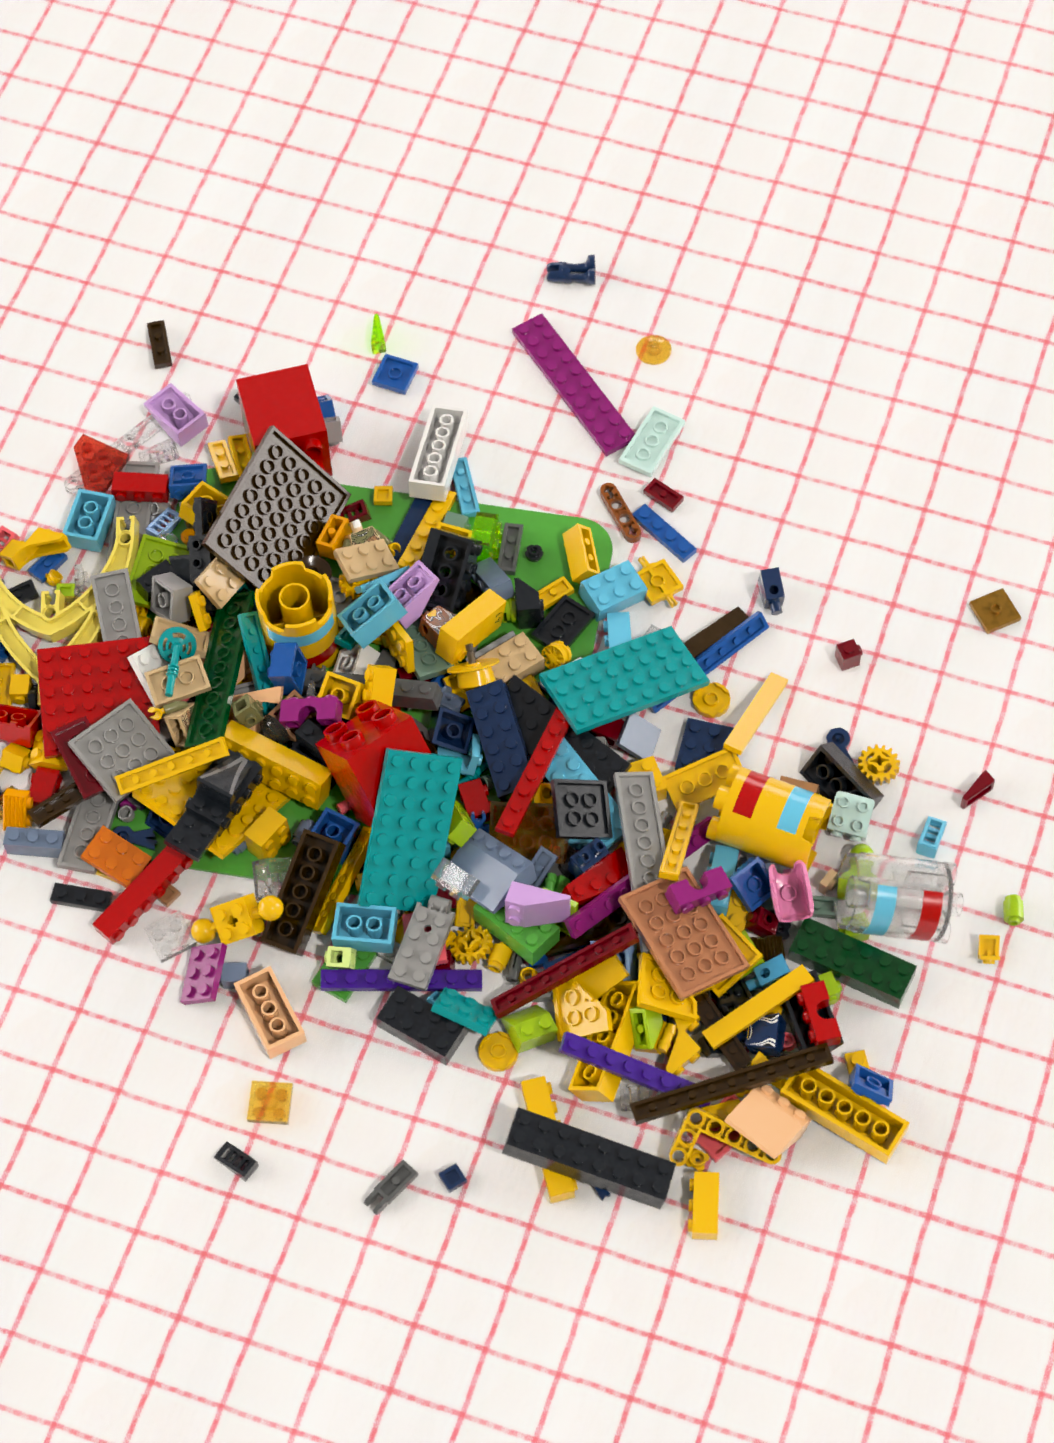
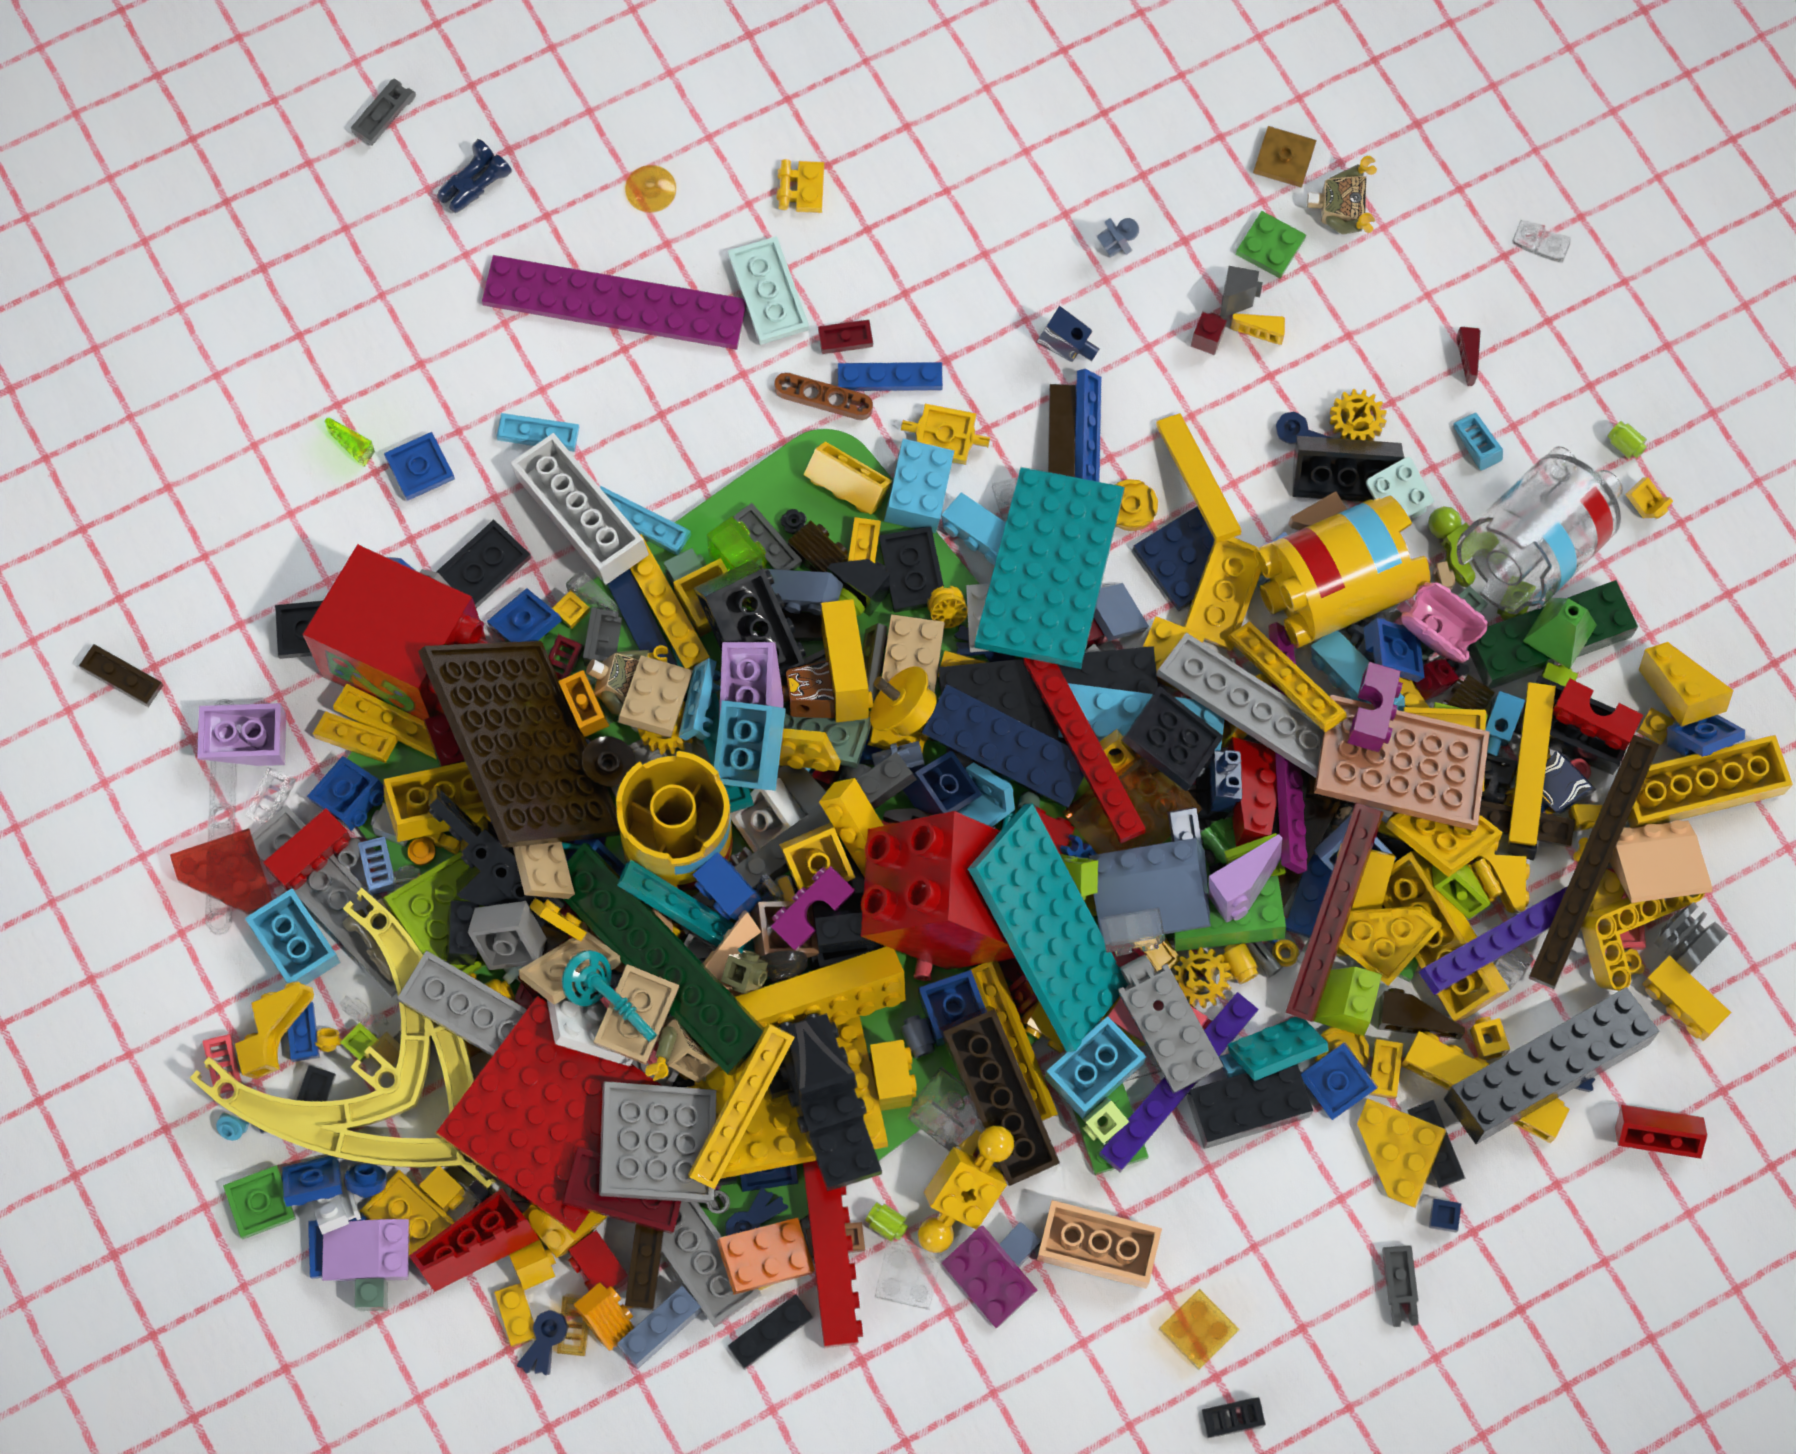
camera: 55 degrees left, 10 degrees up
none -> dark grey plate [351,78,416,146]
none -> black plate [436,519,531,608]
none -> blue plate [487,588,562,642]
none -> medium azure tile [497,413,580,452]
none -> clear slope [566,570,619,616]
none -> dark grey hinge [583,607,622,667]
none -> yellow plate [776,159,824,213]
none -> dark brown brick [788,521,848,572]
none -> lime brick [865,1202,908,1242]
none -> sand blue hips [1096,218,1139,257]
none -> dark grey slope [1220,266,1263,317]
none -> yellow slope [1230,313,1285,345]
none -> bright green plate [1236,211,1306,279]
none -> blue plate [1301,1042,1378,1120]
none -> torso [1307,155,1377,235]
none -> yellow plate [1357,1098,1447,1208]
none -> yellow plate [1369,1039,1404,1099]
none -> dark brown slope [1378,988,1465,1040]
none -> black plate [1408,1100,1466,1189]
none -> yellow brick [1470,1016,1510,1061]
none -> bright green slope [1523,598,1597,669]
none -> red brick [1615,1105,1708,1159]
none -> yellow wedge [1639,642,1734,727]
none -> dark grey wheel [1654,902,1728,974]

